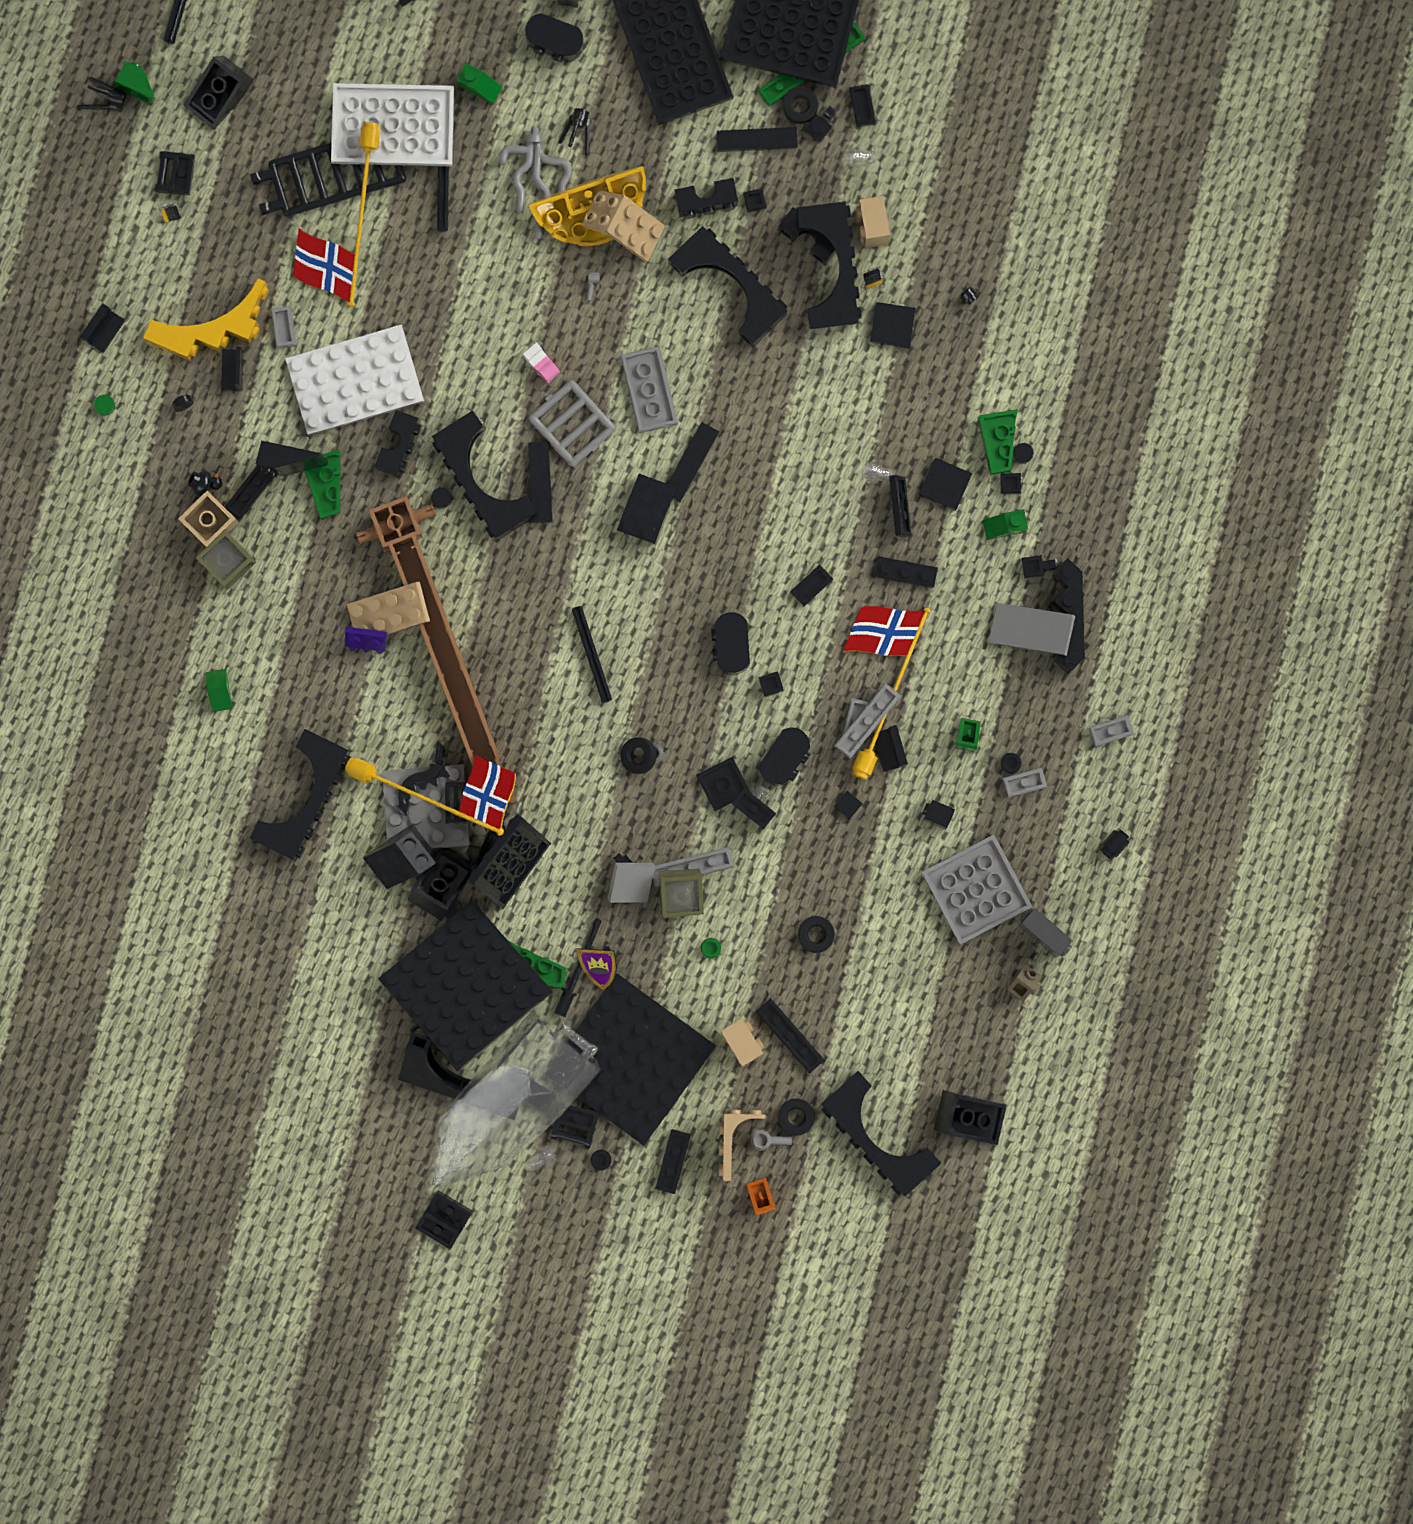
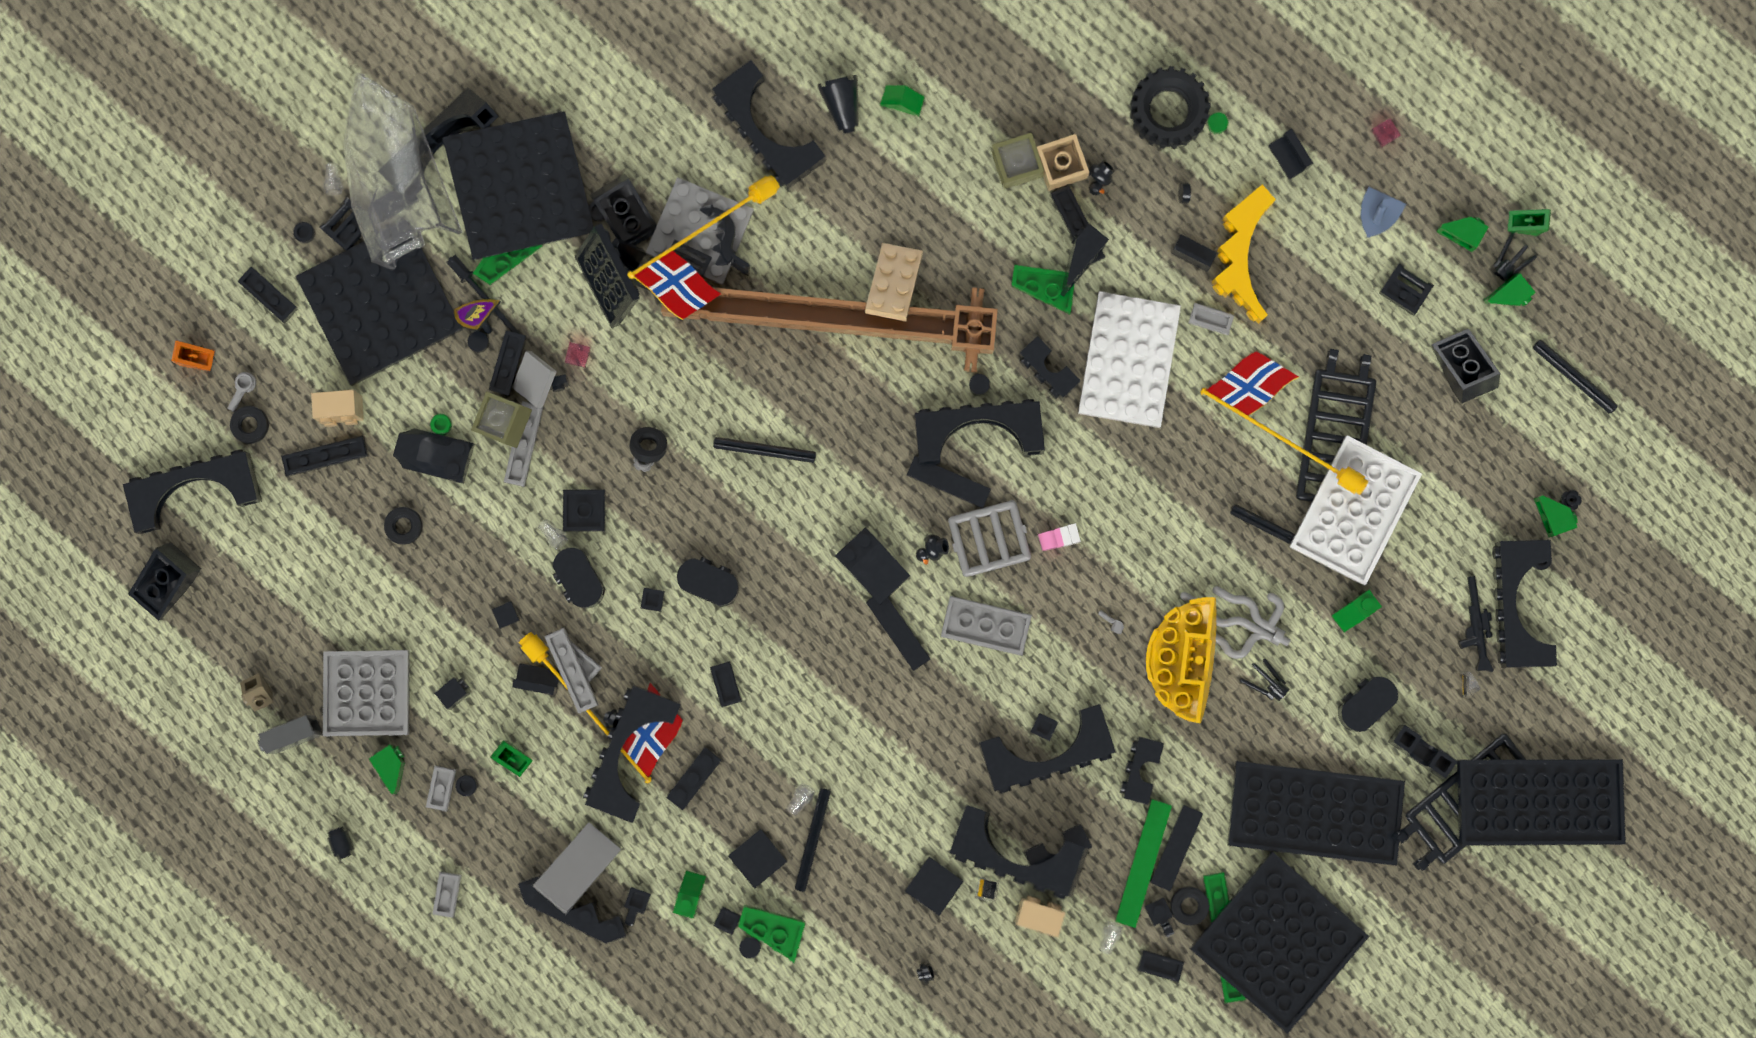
camera: 115 degrees right, 0 degrees up
slope [157,200,183,224] -> none
dark purple plate [345,627,387,655] -> none
black slope [363,823,437,889] -> none
black slope [415,1190,473,1250] -> none
tan bracket [582,191,665,262] -> none
tan bracket [719,1110,766,1181] -> none
black panel [732,788,777,830] -> none
black tile [743,188,767,213] -> none
black tile [889,475,912,538] -> none
none -> green slope [369,745,405,794]
none -> black slope [393,428,475,484]
none -> black tile [467,331,489,353]
none -> black plate [489,330,527,396]
none -> clear pink plate [565,342,591,368]
none -> black arch [583,685,681,823]
none -> black plate [603,709,618,729]
none -> black axle [795,788,831,892]
none -> black cone [817,75,858,134]
none -> black animal [916,534,949,565]
none -> black plate [1030,713,1058,741]
none -> green tile [1115,799,1172,928]
none -> black tyre [1129,66,1211,149]
none -> sand blue shield [1361,187,1406,238]
none -> clear pink plate [1371,118,1401,148]
none -> green slope [1436,217,1489,252]
none -> green slope [1508,209,1551,236]

